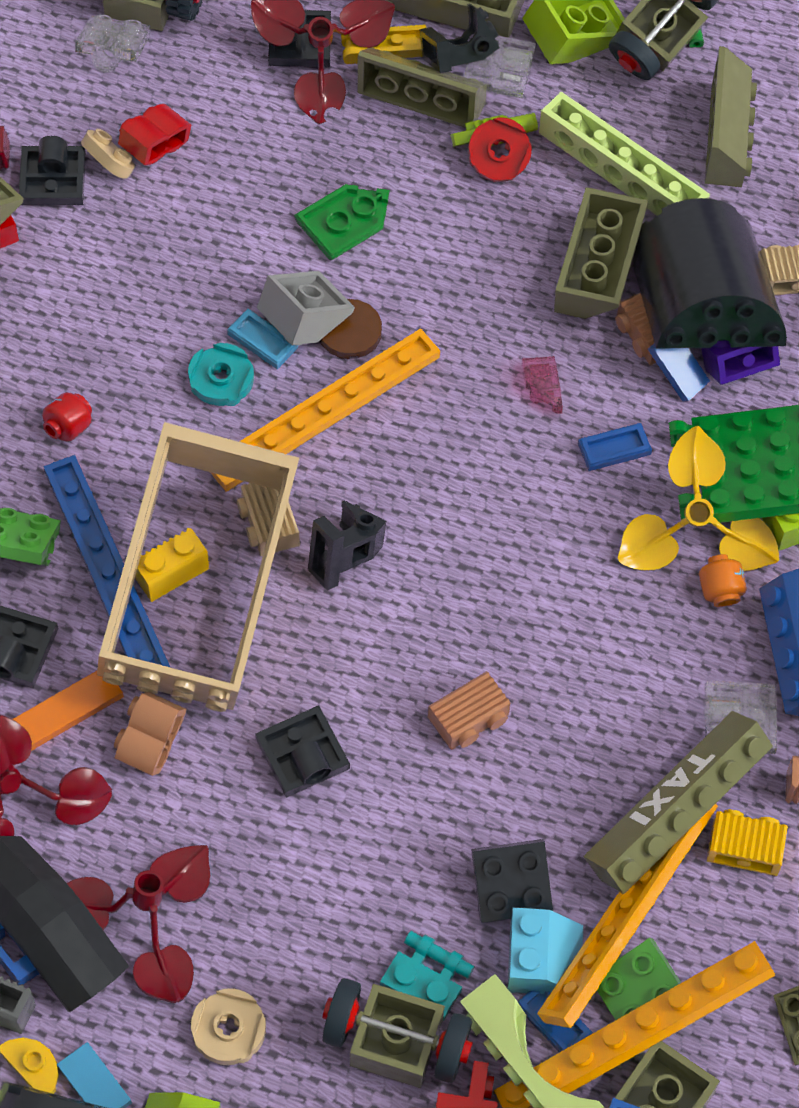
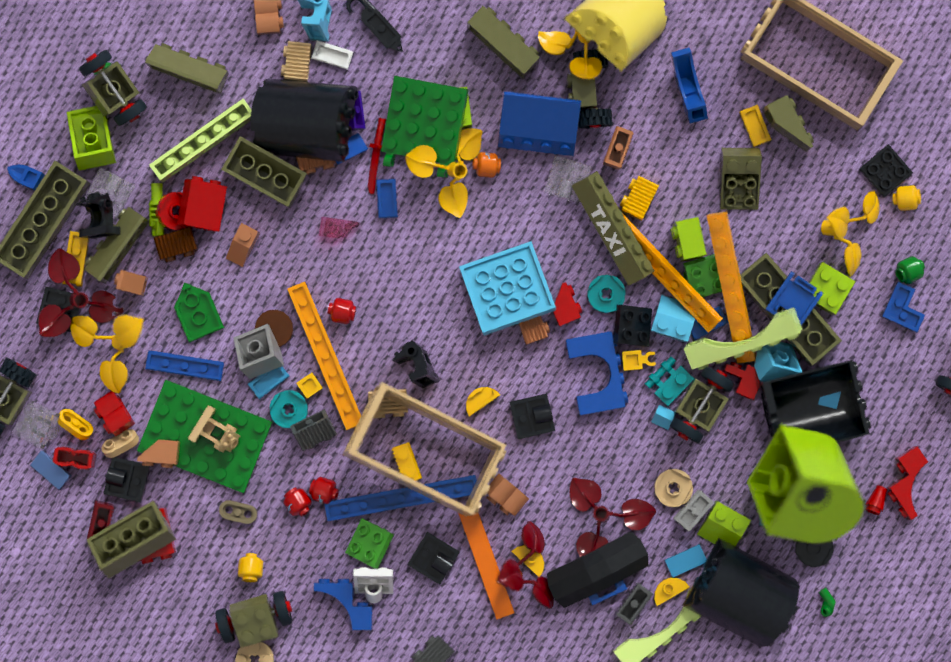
camera: 75 degrees left, 25 degrees up
none -> medium blue slope [30,451,72,490]
none -> red brick [53,447,96,469]
none -> yellow plate [57,409,93,440]
none -> yellow plant [70,315,143,393]
none -> nougat slope [114,270,148,296]
none -> green plate [137,380,273,493]
none -> nougat slope [137,440,180,468]
none -> blue tile [145,350,225,381]
none -> reddish brown brick [154,227,198,263]
none -> red brick [177,176,227,232]
none -> tan tile [188,405,240,452]
none -> dark tan plate [219,500,258,524]
none -> nougat slope [226,223,260,267]
none -> dark grey brick [290,409,337,451]
none -> yellow plate [296,372,323,399]
none -> red head [309,477,339,504]
none -> red head [327,298,357,324]
none -> red sword [368,118,386,194]
none -> medium azure plate [459,241,556,336]
none -> yellow plate [466,387,500,417]
none -> yellow plate [511,545,544,577]
none -> red slope [553,282,583,327]
none -> blue arch [565,331,628,416]
none -> teal plate [587,275,626,313]
none -> yellow plate [622,350,656,371]
none -> medium azure slope [651,405,676,430]
none -> lime brick [670,217,707,262]
none -> light grey hinge [673,490,714,532]

